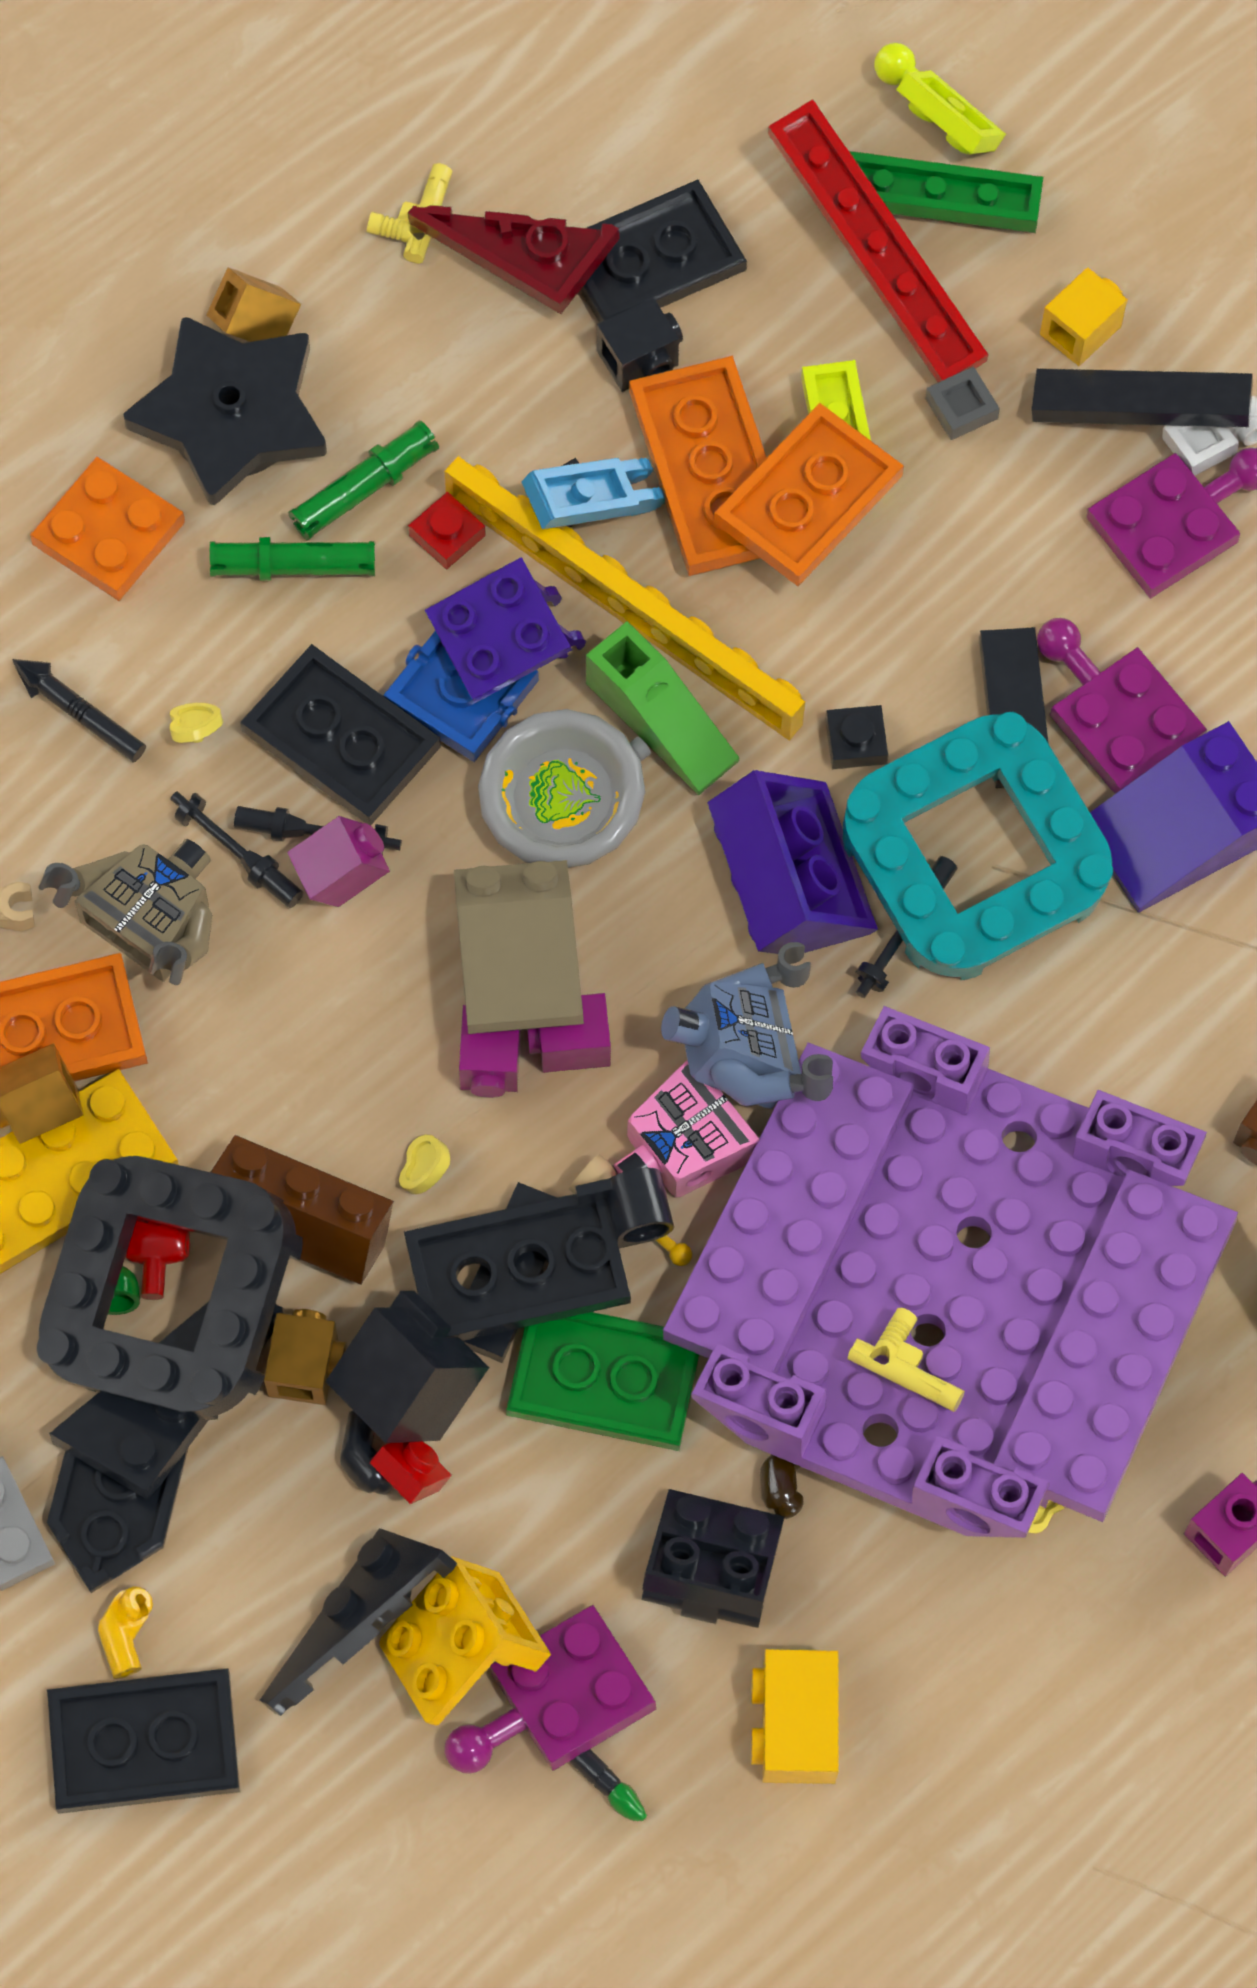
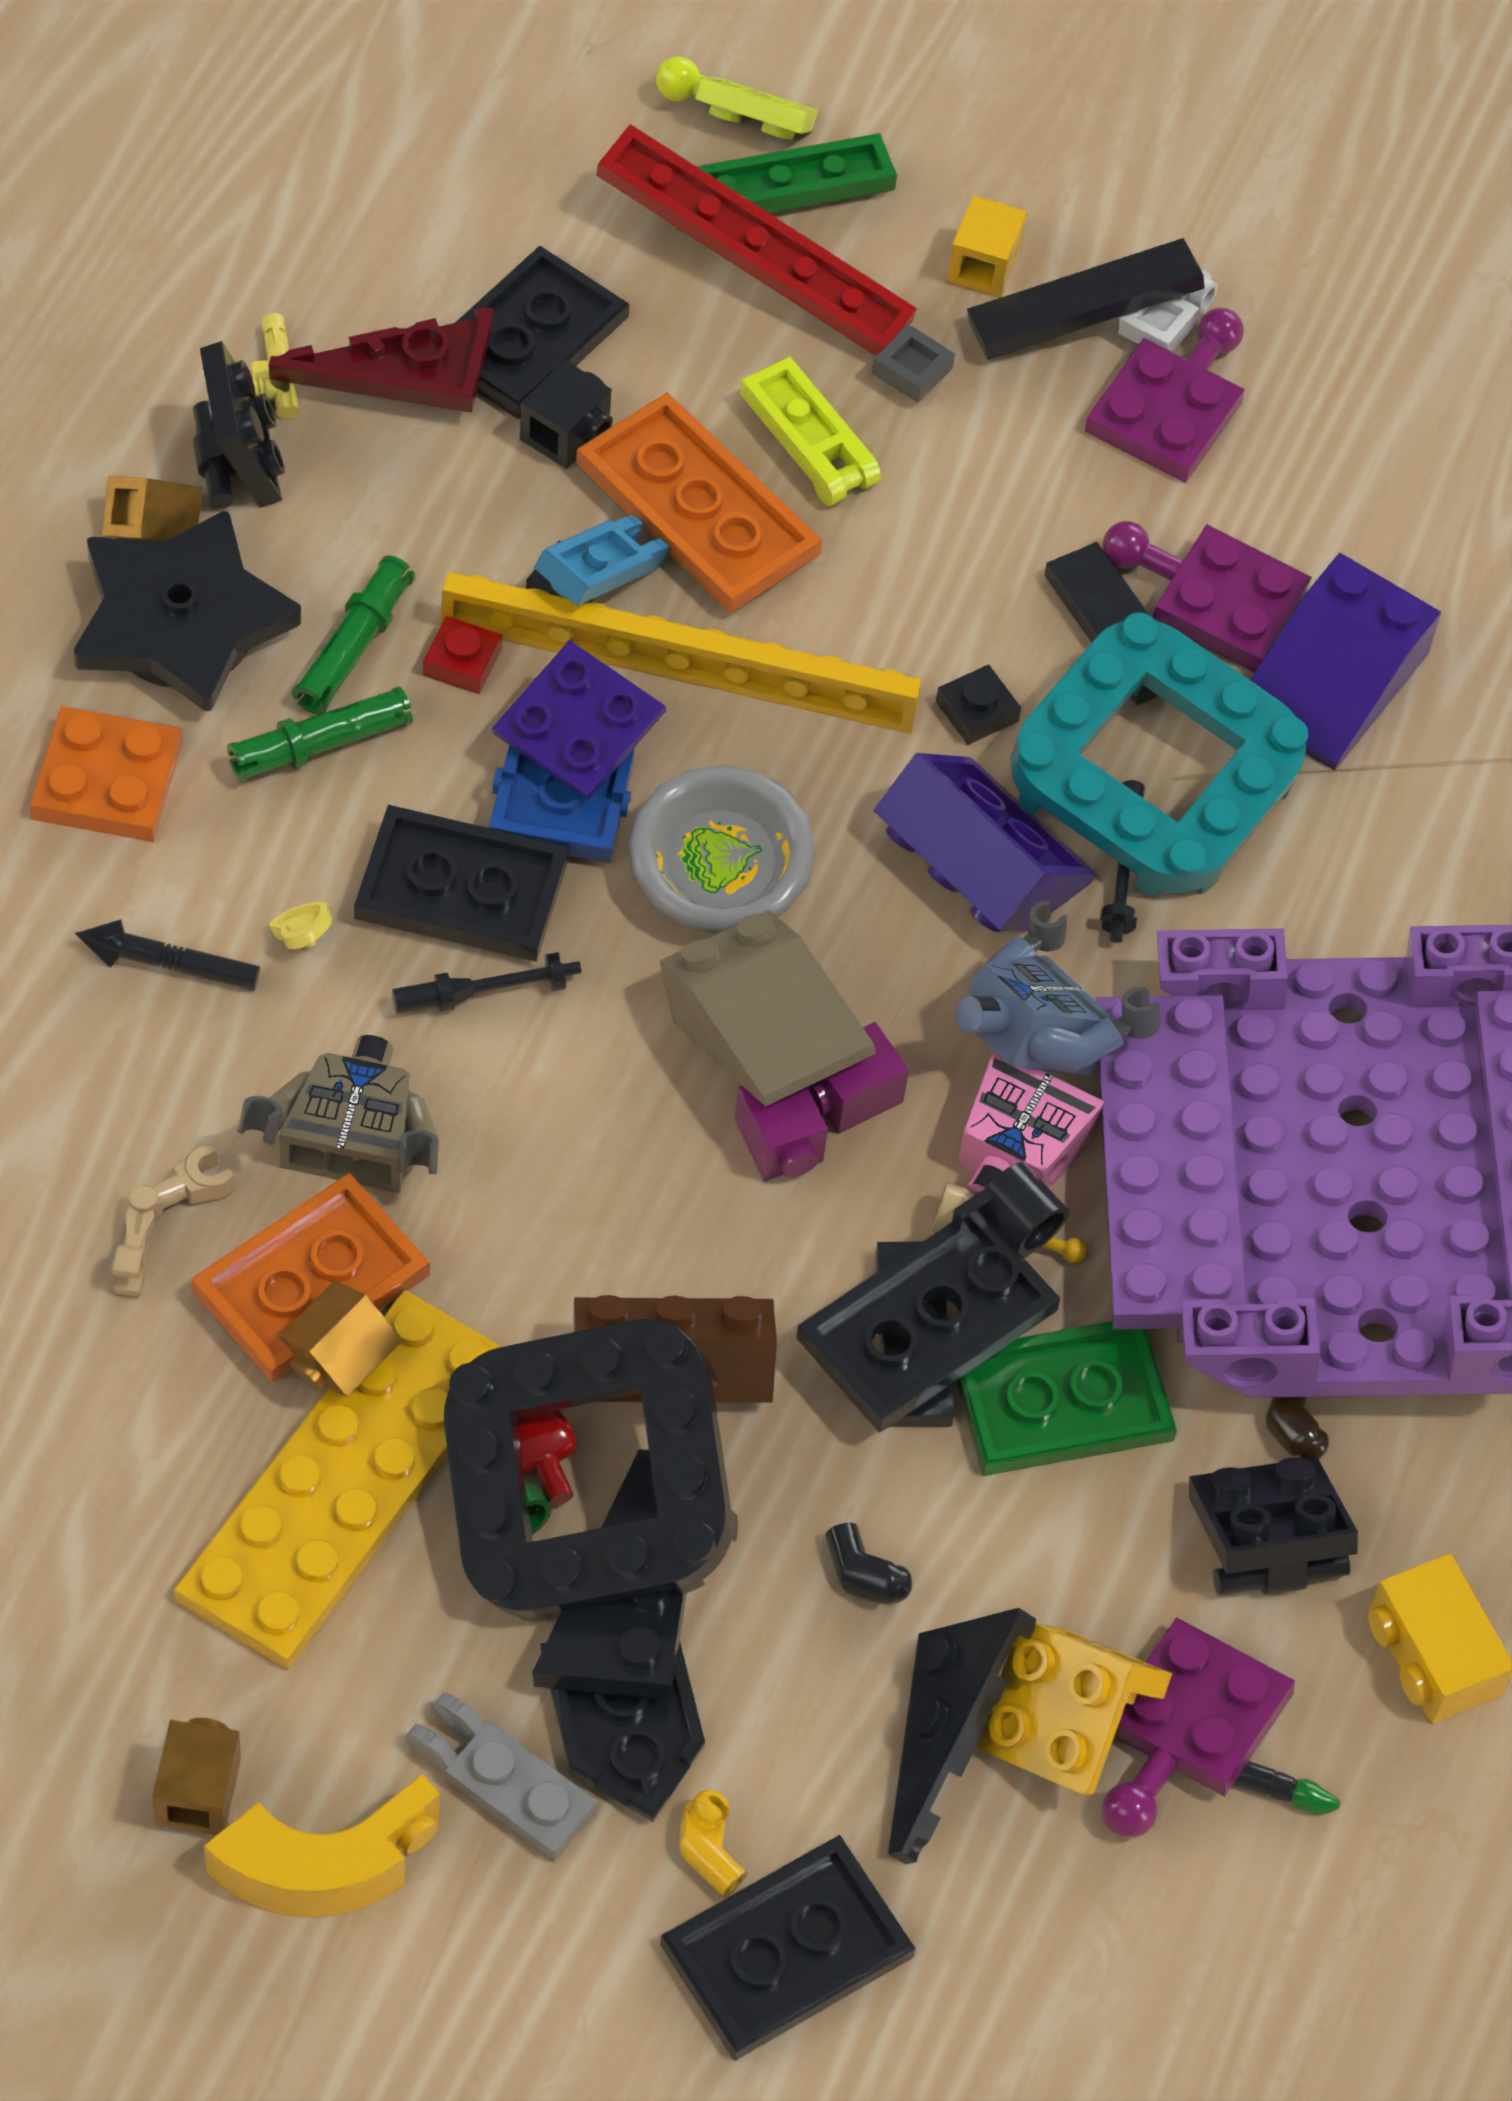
camera: 30 degrees left, 10 degrees down
black piece [170,791,304,909] -> none
pearl gold brick [264,1309,346,1406] -> none
magenta brick [287,816,390,907] -> none
black plate [325,1291,490,1443] -> none
red plate [370,1441,452,1504] -> none
light yellow piece [399,1134,451,1194] -> none
bright green slope [586,621,740,795] -> none
orange plate [714,403,904,587] -> none
light yellow hose [847,1307,965,1412] -> none
none -> black plate [193,341,285,509]

